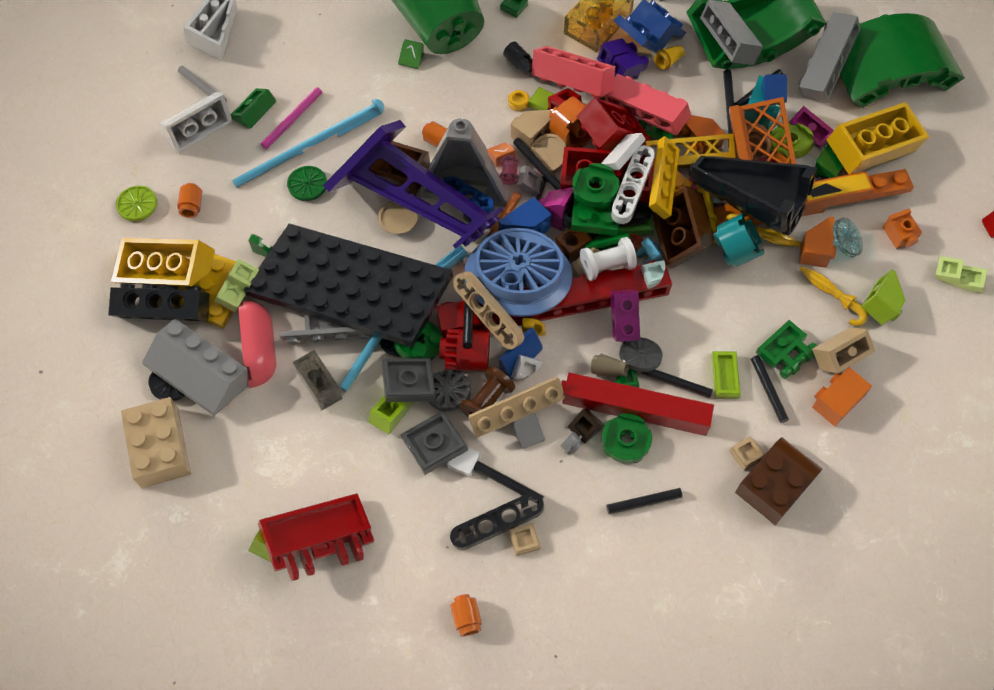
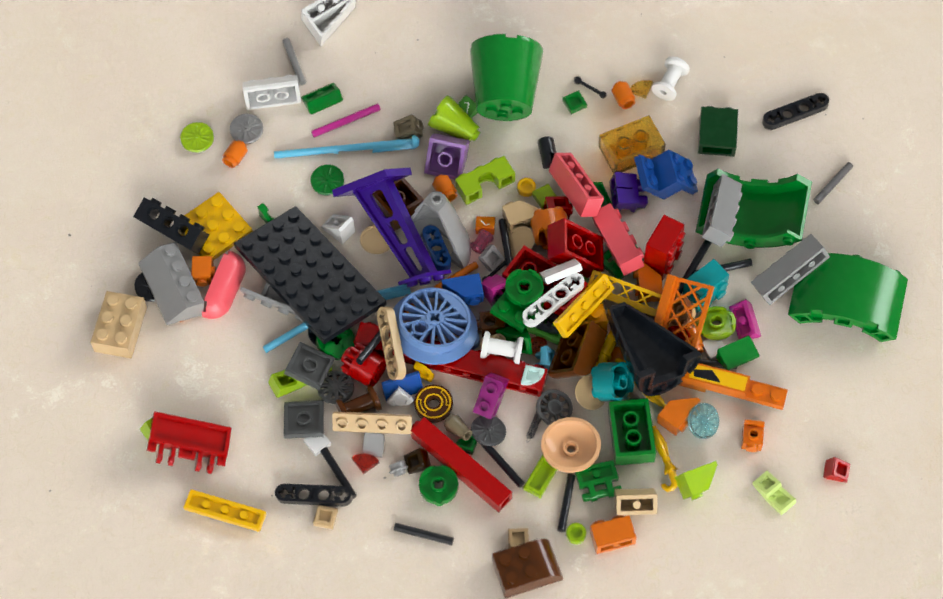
camera: 30 degrees right, 0 degrees up
yellow slope [111,238,215,287] -> none
yellowish green slope [214,259,259,312] -> none
clear smoke brick [293,350,343,411] -> none
orange brick [450,594,482,637] -> none
yellow cone [654,45,685,70] -> none
blue slope [761,74,787,103] -> none
yellow brick [826,102,930,174] -> none
none -> yellow plate [184,489,267,532]
none -> orange brick [191,256,216,287]
none -> light grey wheel [230,114,263,144]
none -> white slope [321,214,355,245]
none -> clear red tile [351,453,379,475]
none -> dark tan bracket [393,114,424,140]
none -> reddish brown tile [414,384,453,423]
none -> medium lavender slope [424,133,470,180]
none -> lime cone [428,95,480,141]
none -> lime arch [455,156,515,205]
none -> black piece [526,396,549,443]
none -> dark grey wheel [536,389,573,425]
none -> light nougat dish [541,417,601,473]
none -> lime tile [566,523,586,544]
none -> tan piece [575,375,605,410]
none -> green brick [608,398,656,466]
none -> red brick [644,215,686,280]

